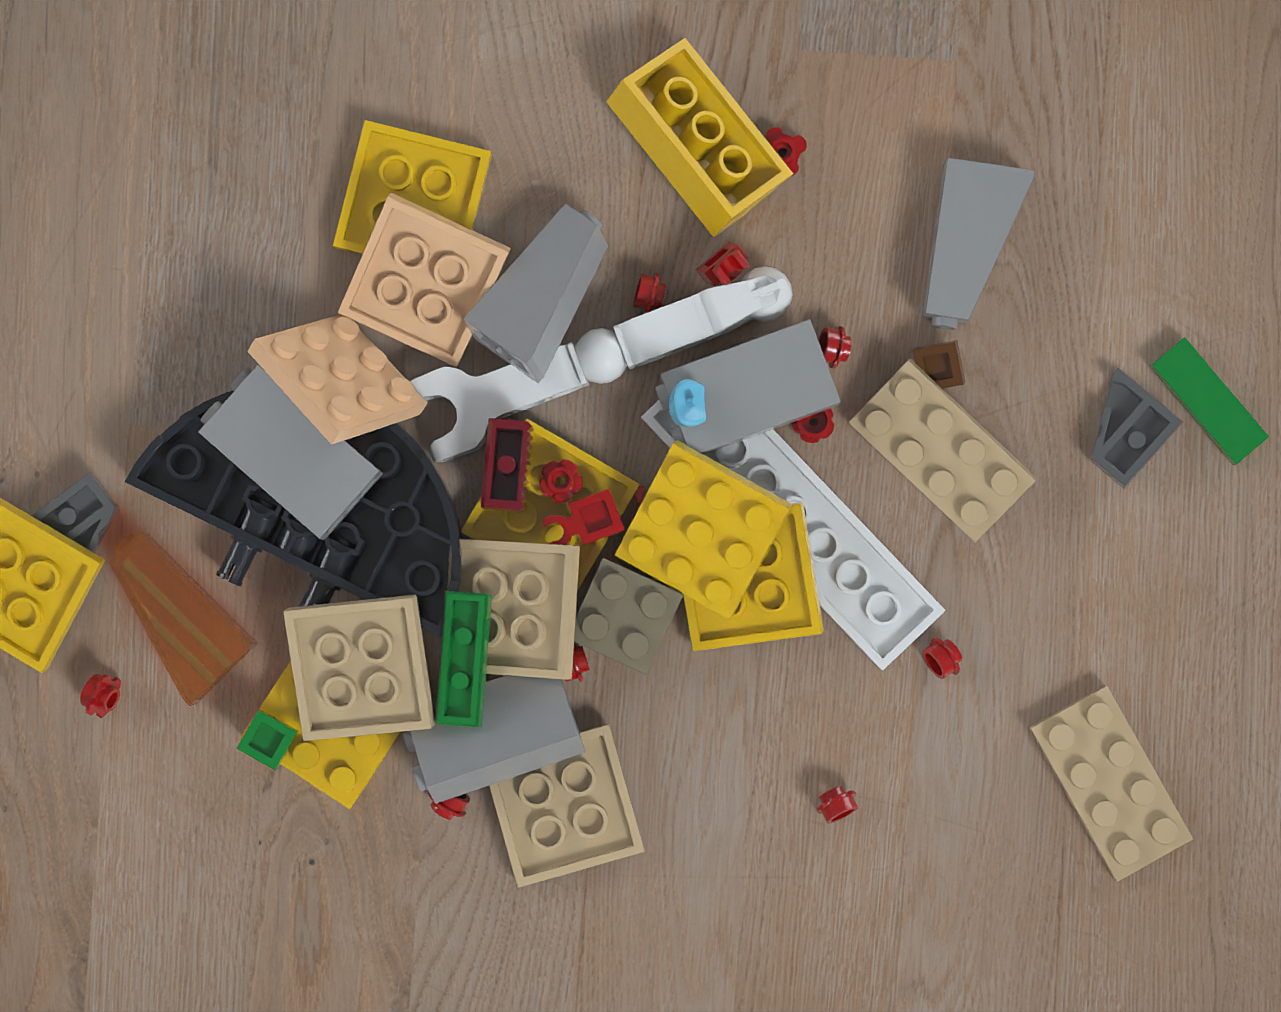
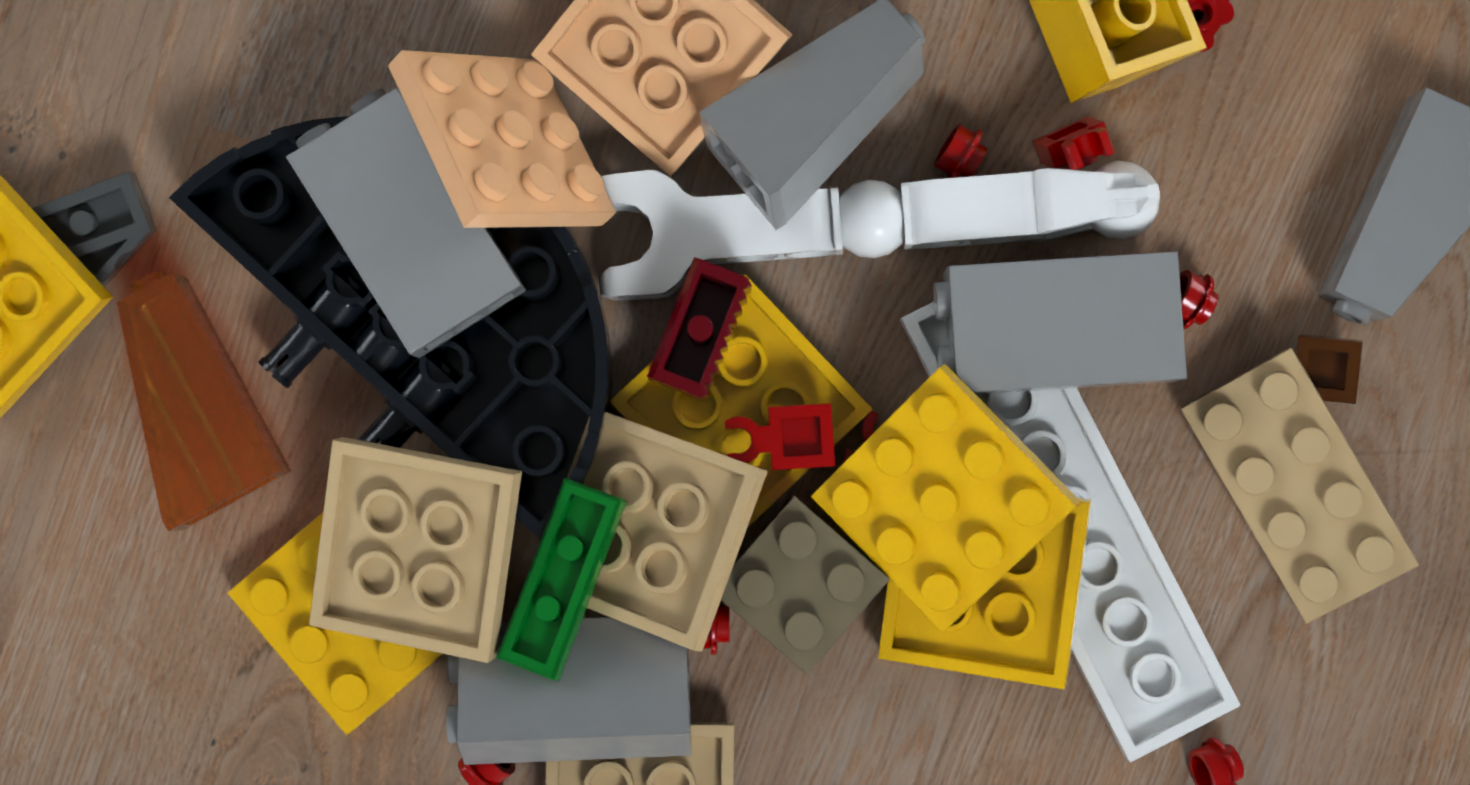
camera: 15 degrees right, 0 degrees up
red plate [80,674,121,718] -> none
green plate [236,710,298,770] -> none
red plate [539,459,583,503] -> none
medium azure piece [669,379,706,427] -> none
red plate [792,408,835,443] -> none

